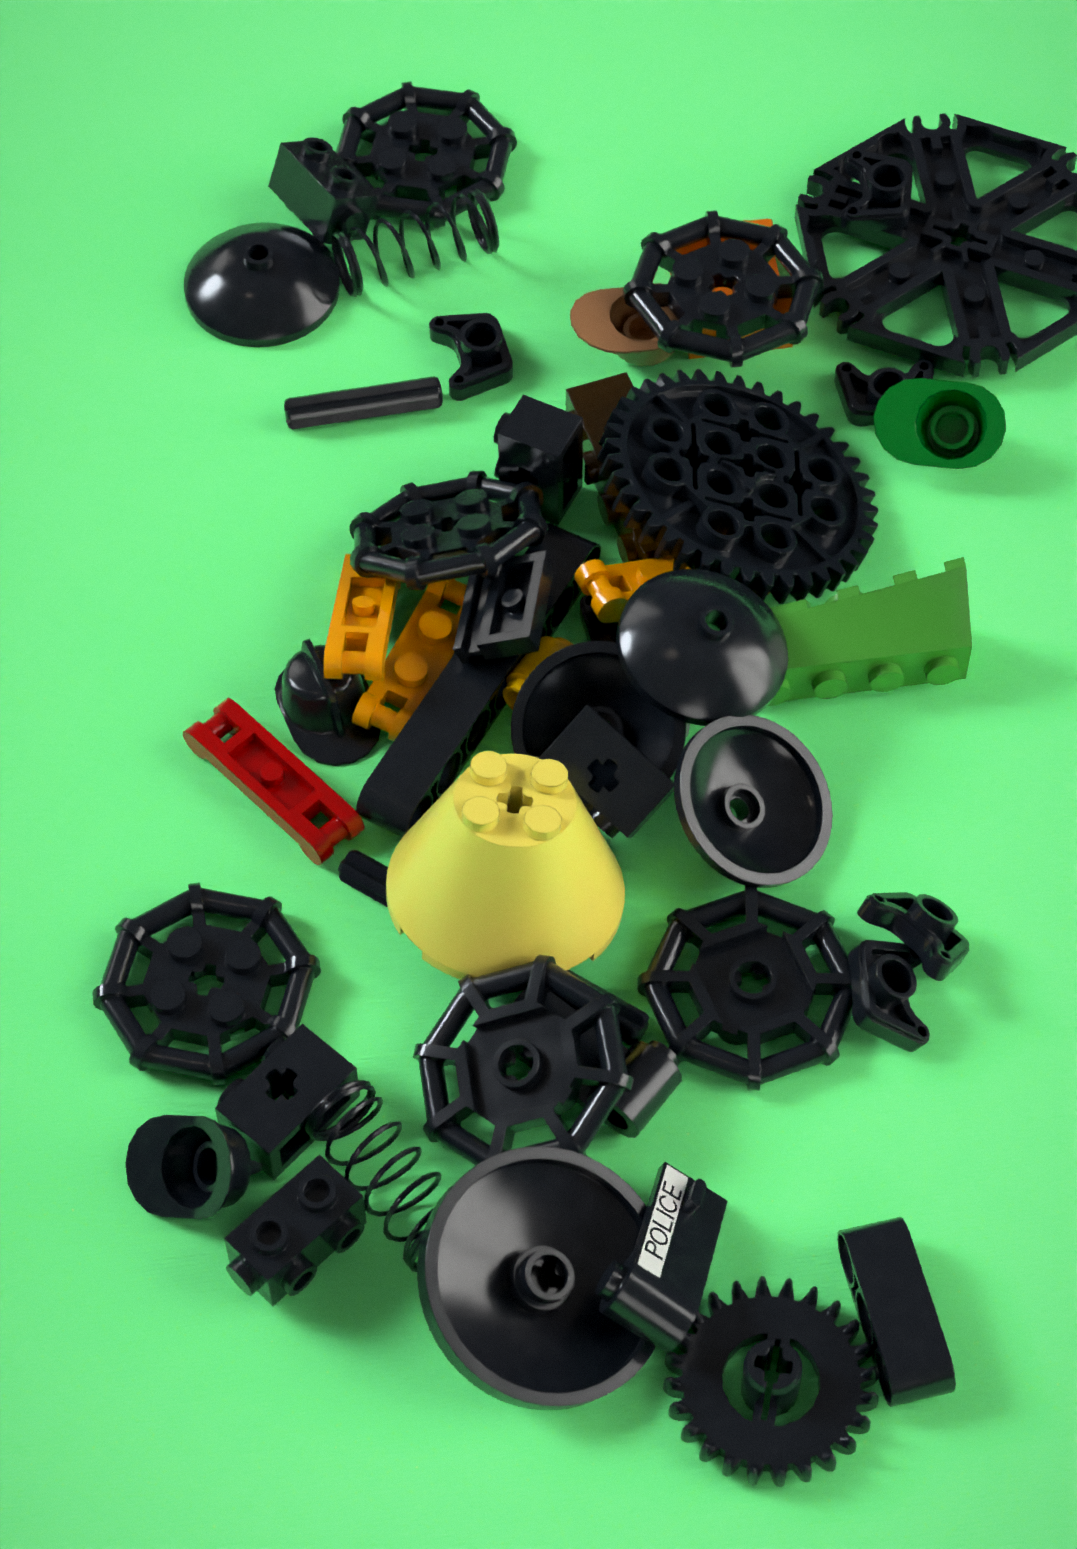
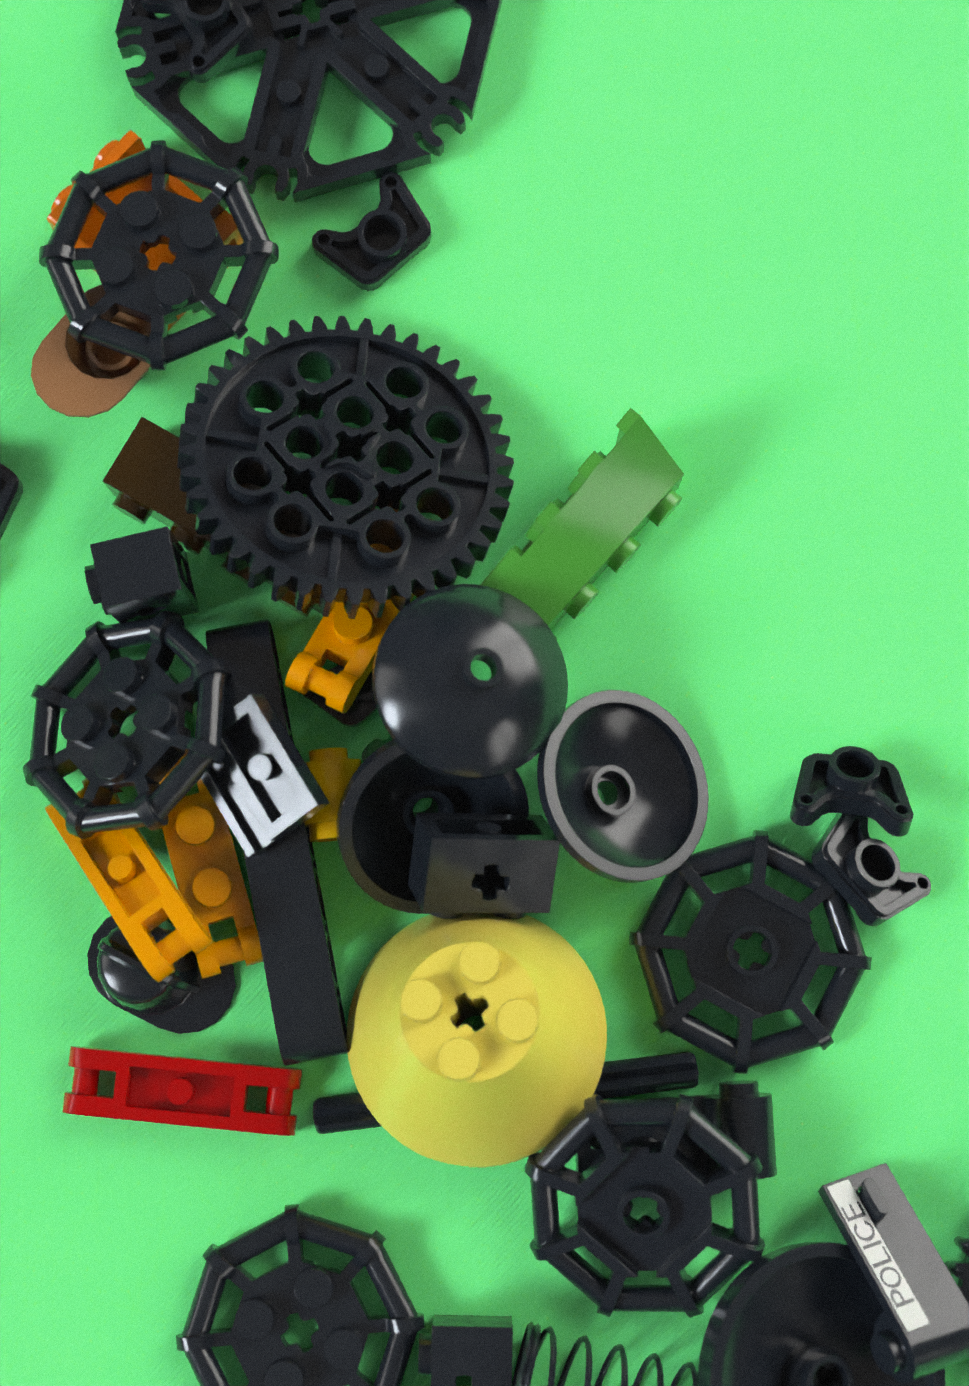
camera: 40 degrees left, 25 degrees up
green piece [873,378,1007,469] -> none

